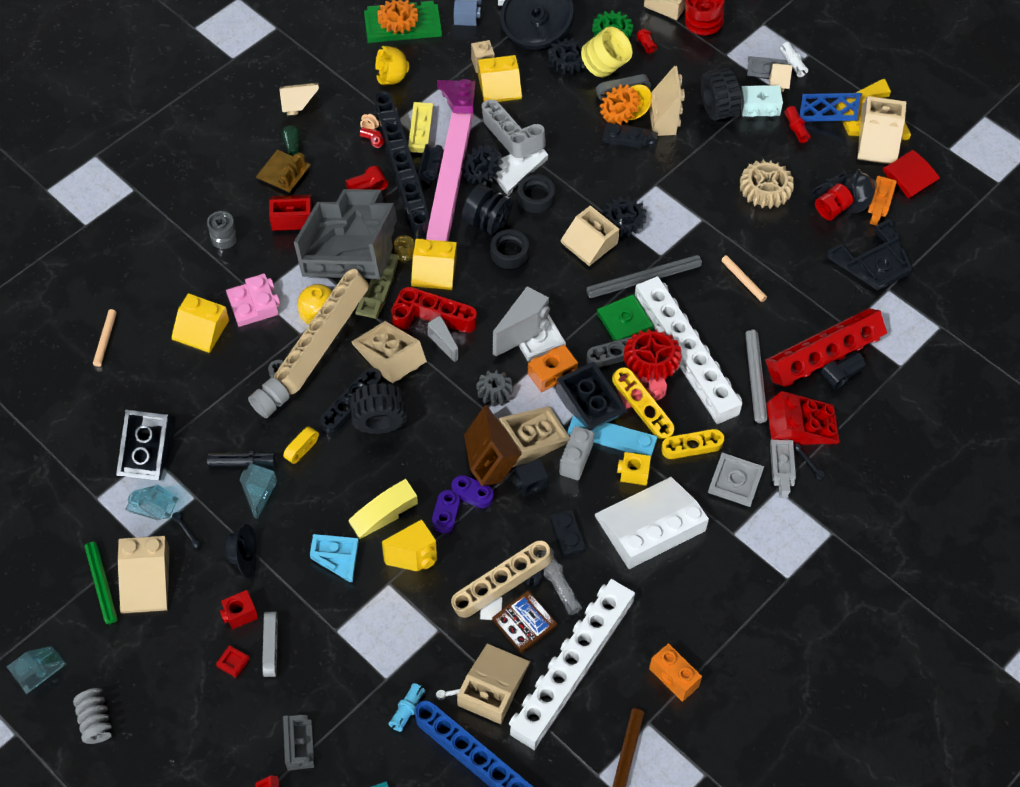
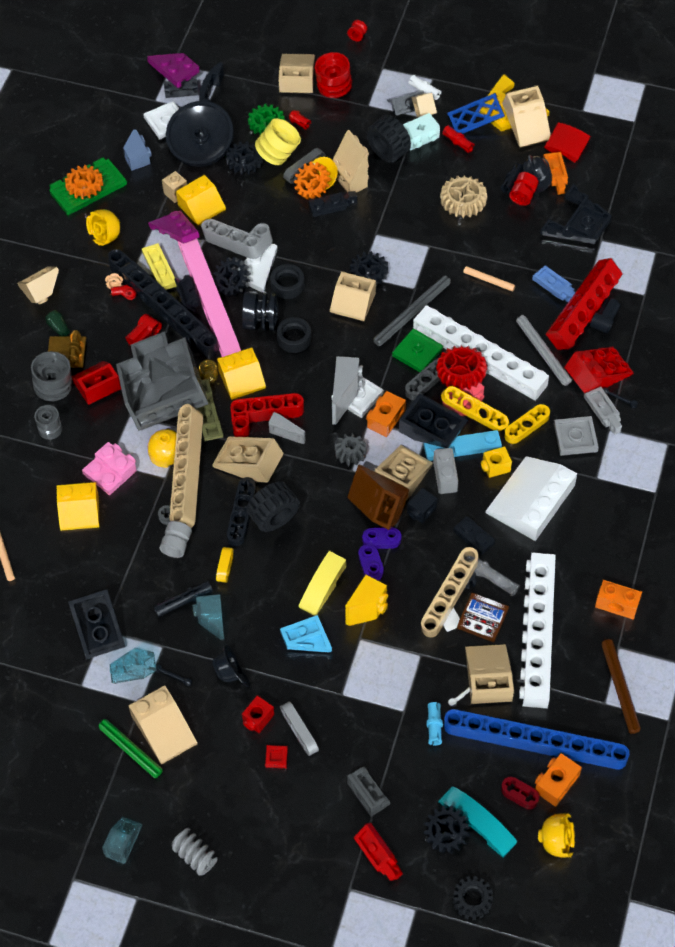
camera: 25 degrees left, 0 degrees up
none -> dark grey wheel [31,351,72,401]
none -> medium blue hinge [532,266,575,302]

